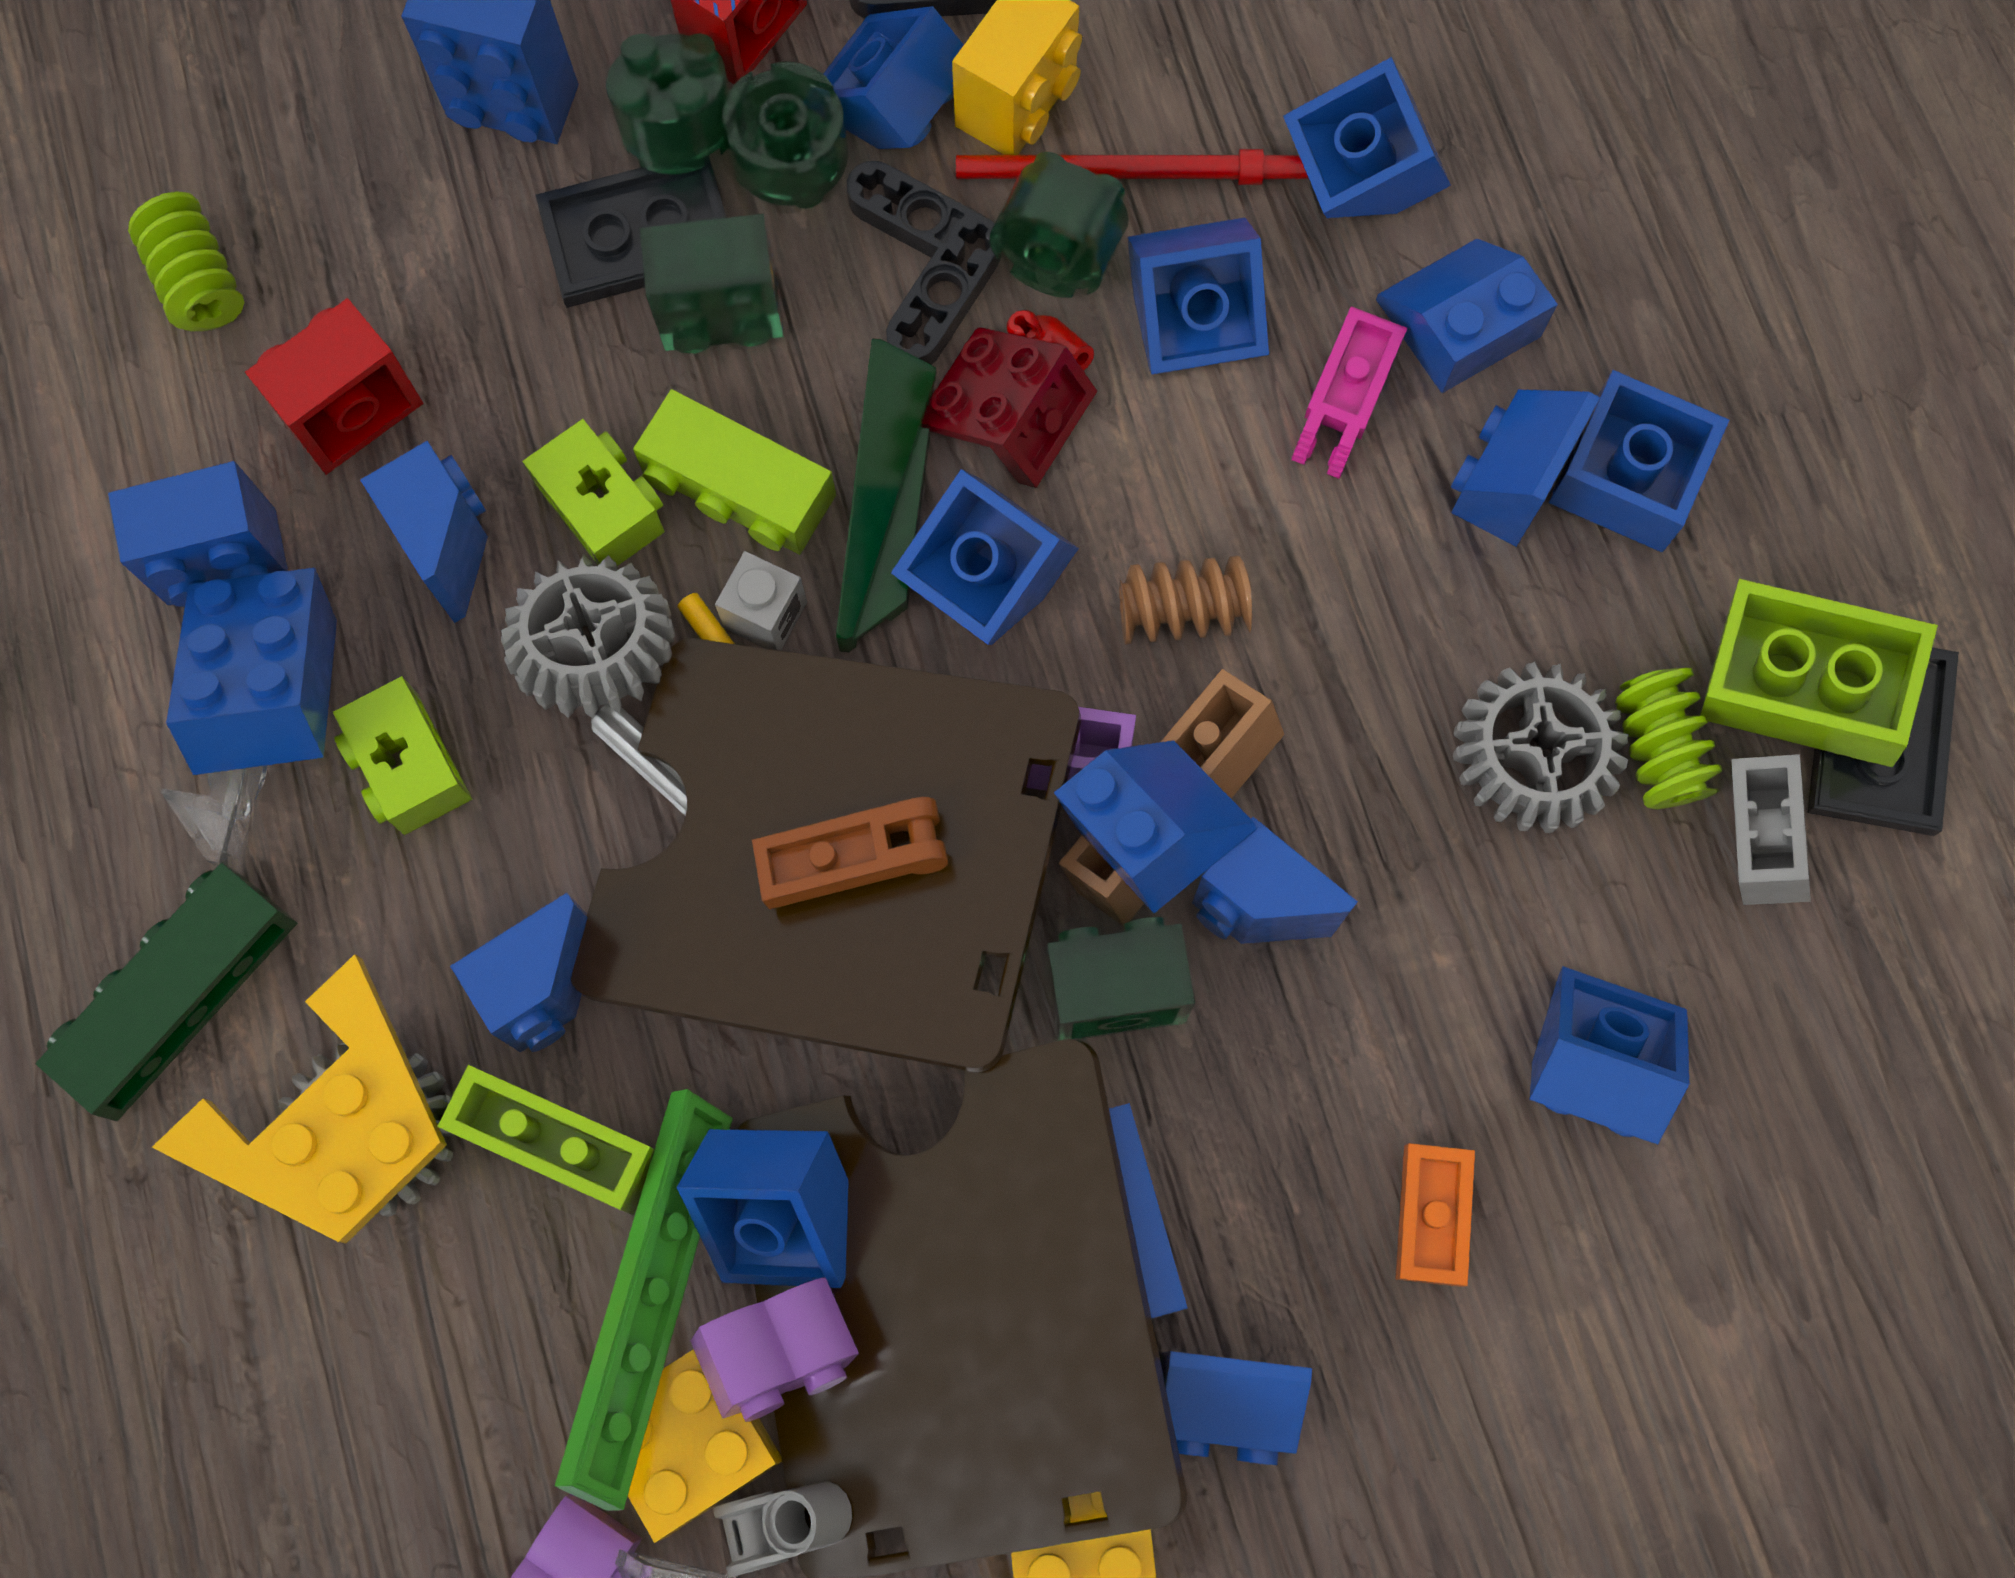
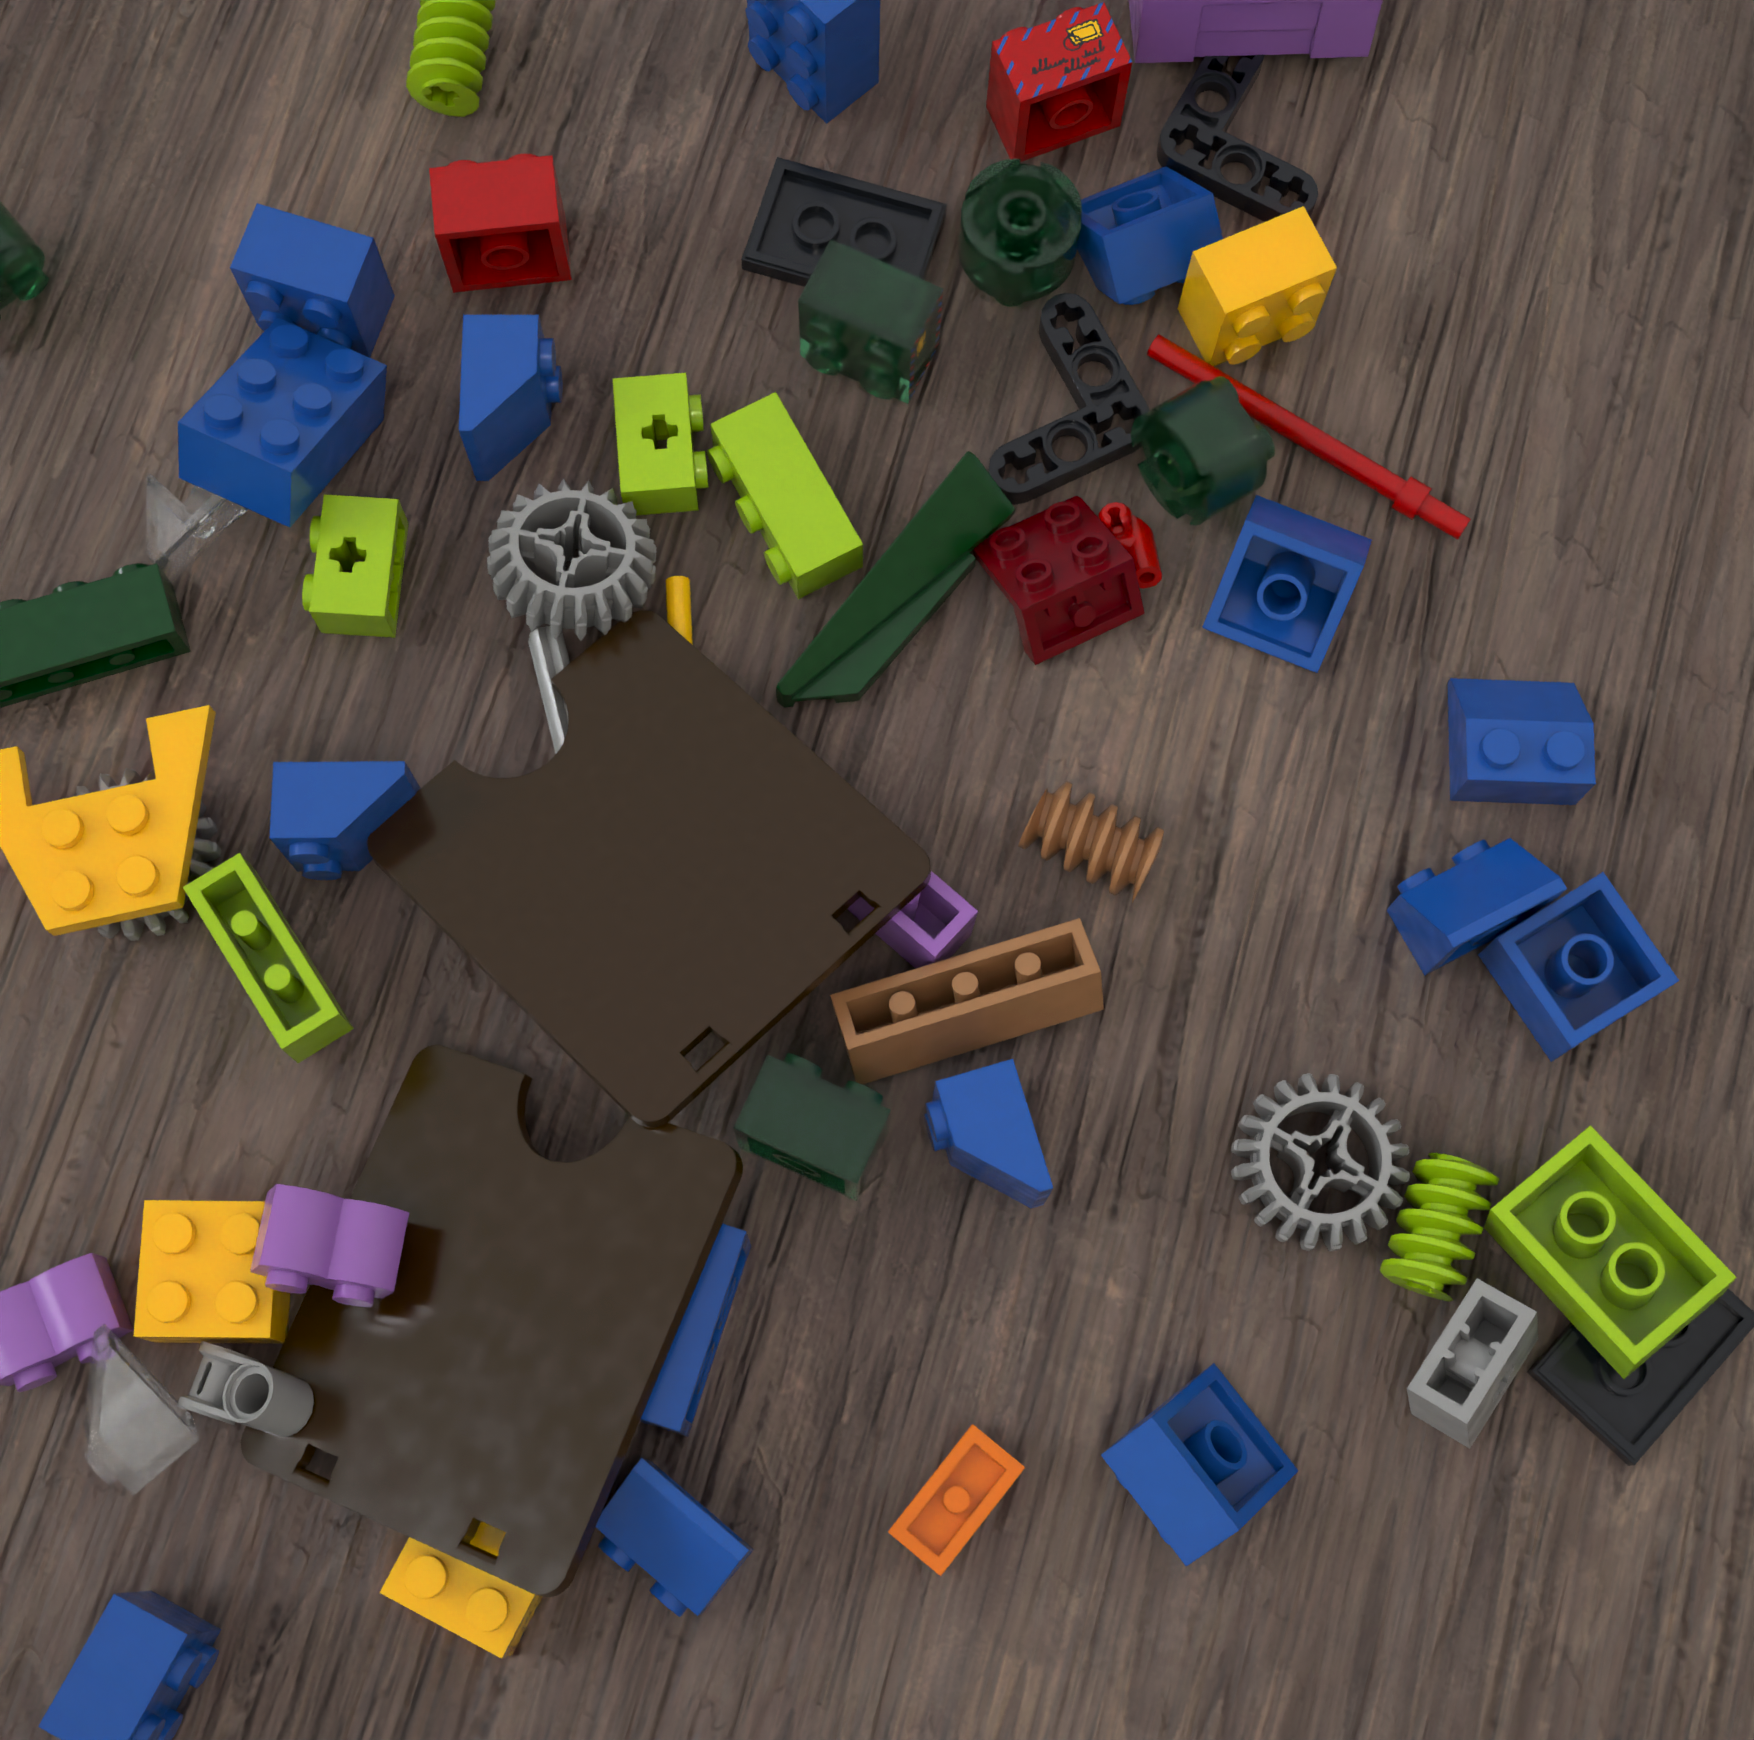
camera: 30 degrees right, 0 degrees up
bright green tile [555,1089,733,1511] -> none
clear green brick [606,33,738,174] -> none
blue slope [677,1129,849,1288] -> none
light grey brick [715,551,807,651] -> none
dark orange plate [752,797,948,910] -> none
blue slope [891,469,1079,645] -> none
blue slope [1054,740,1257,913] -> none
blue slope [1283,57,1451,218] -> none
dark pink hinge [1291,306,1407,479] -> none

